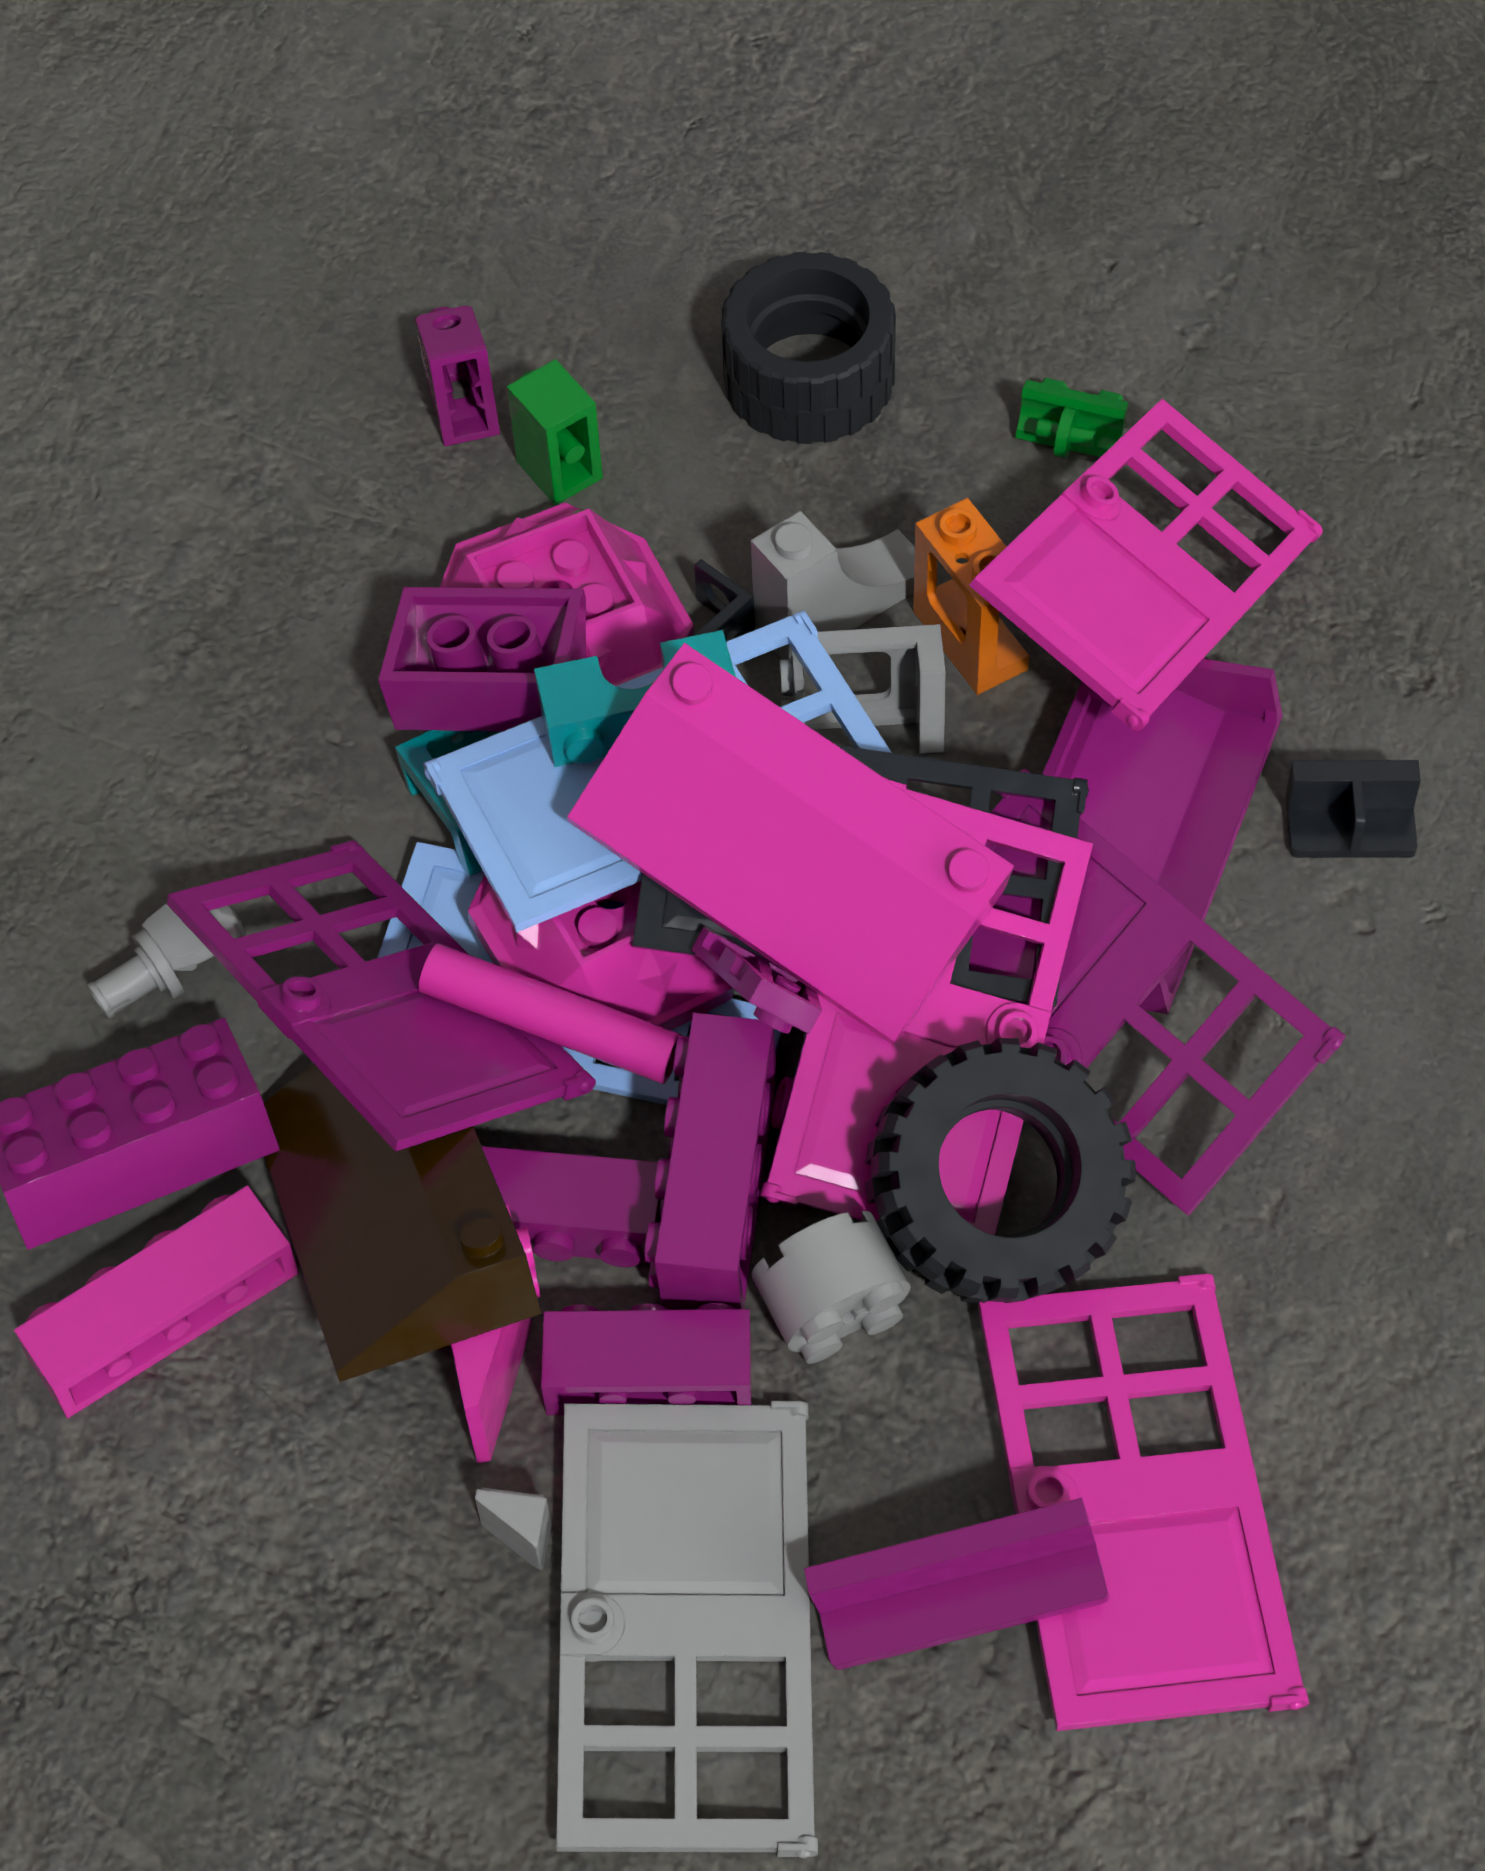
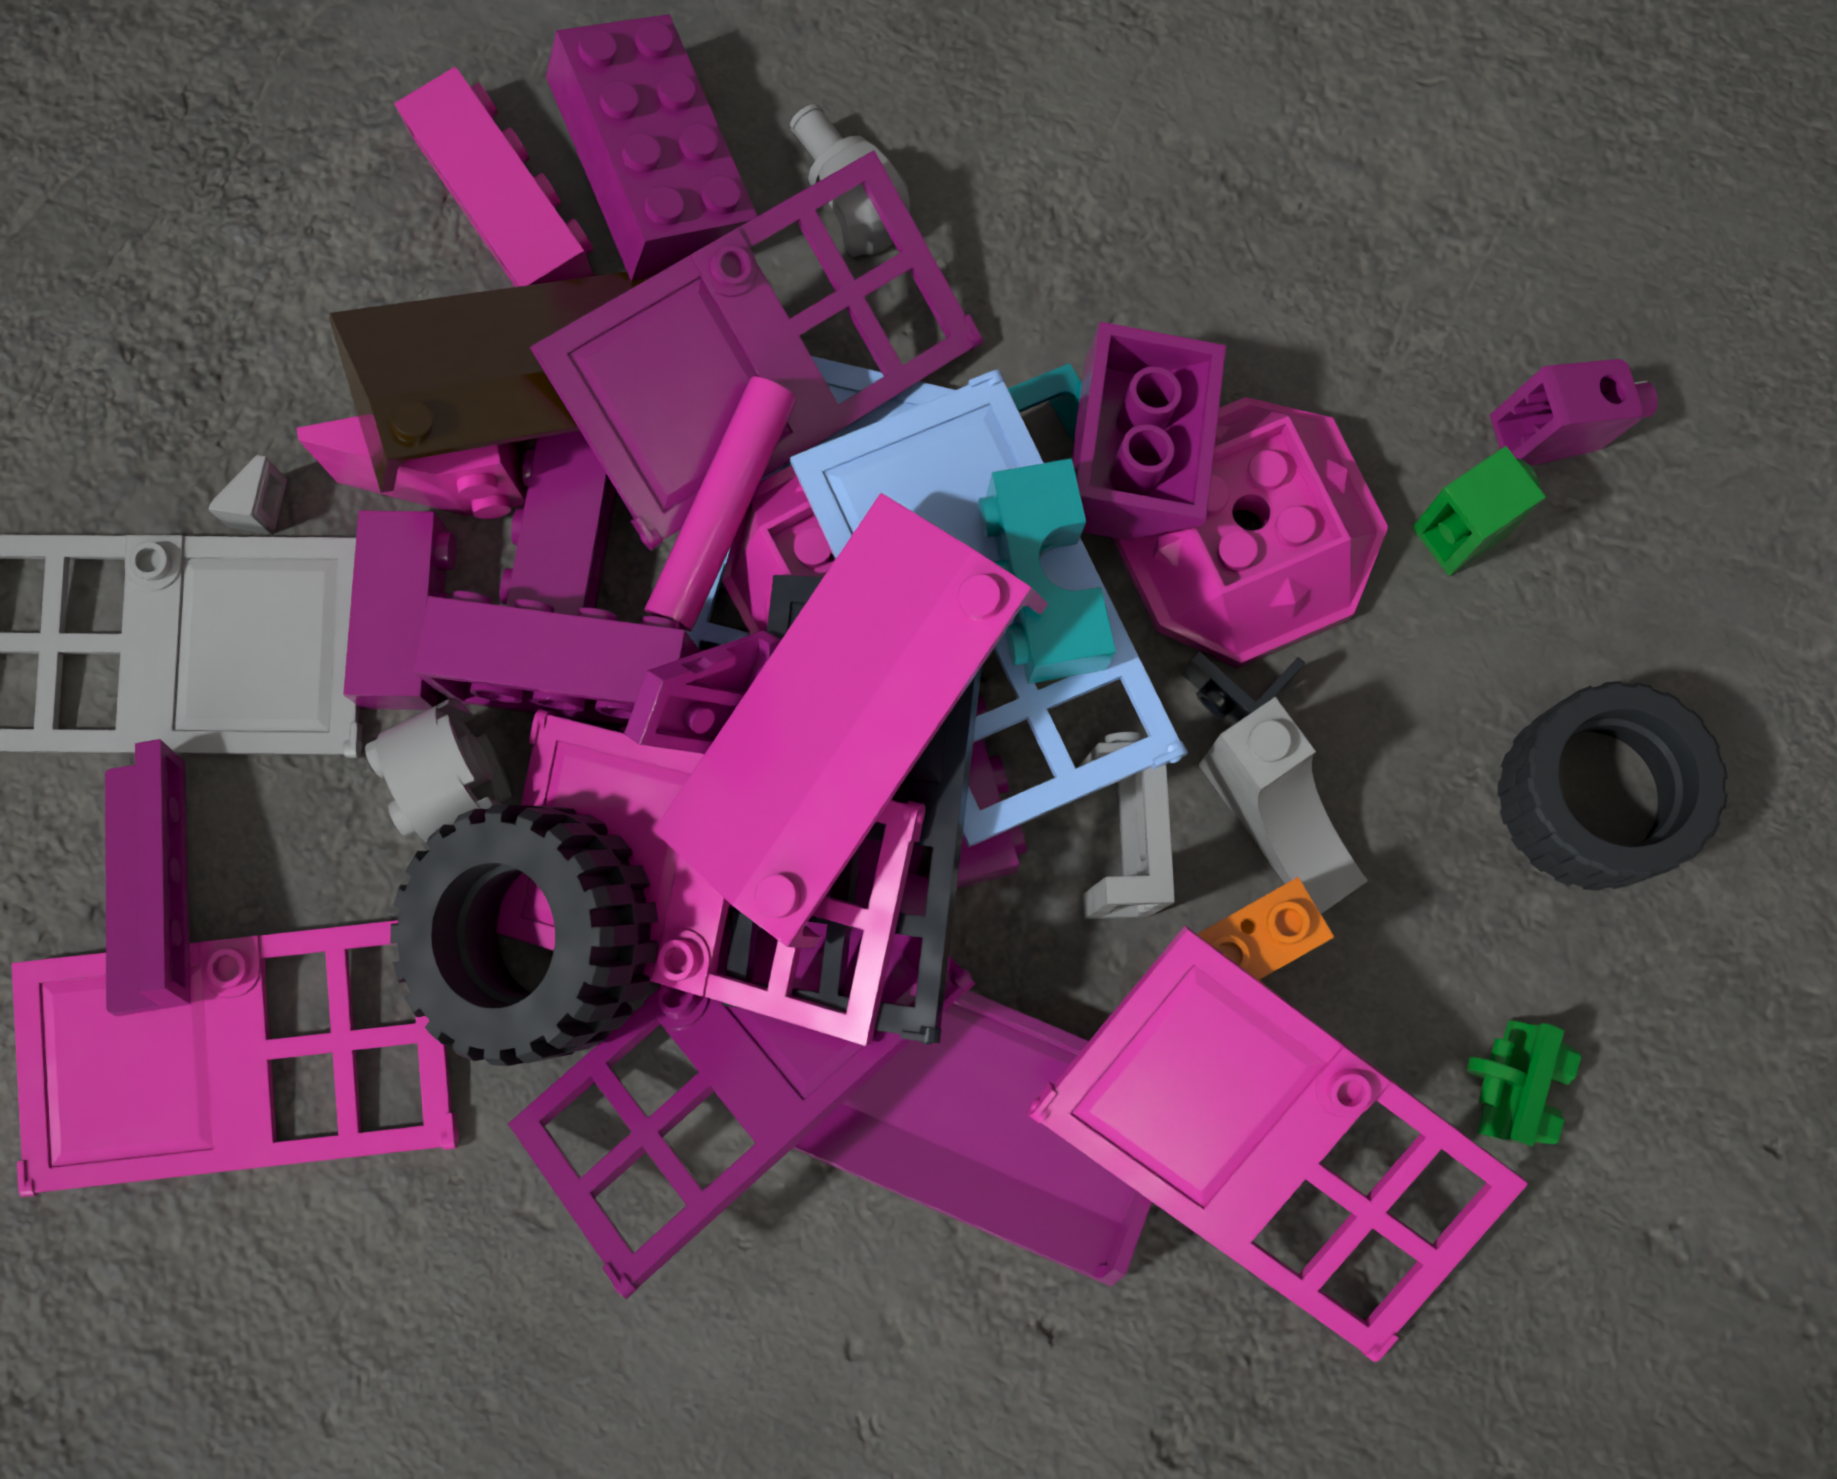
camera: 90 degrees right, 20 degrees up
black panel [1286,760,1421,858] -> none

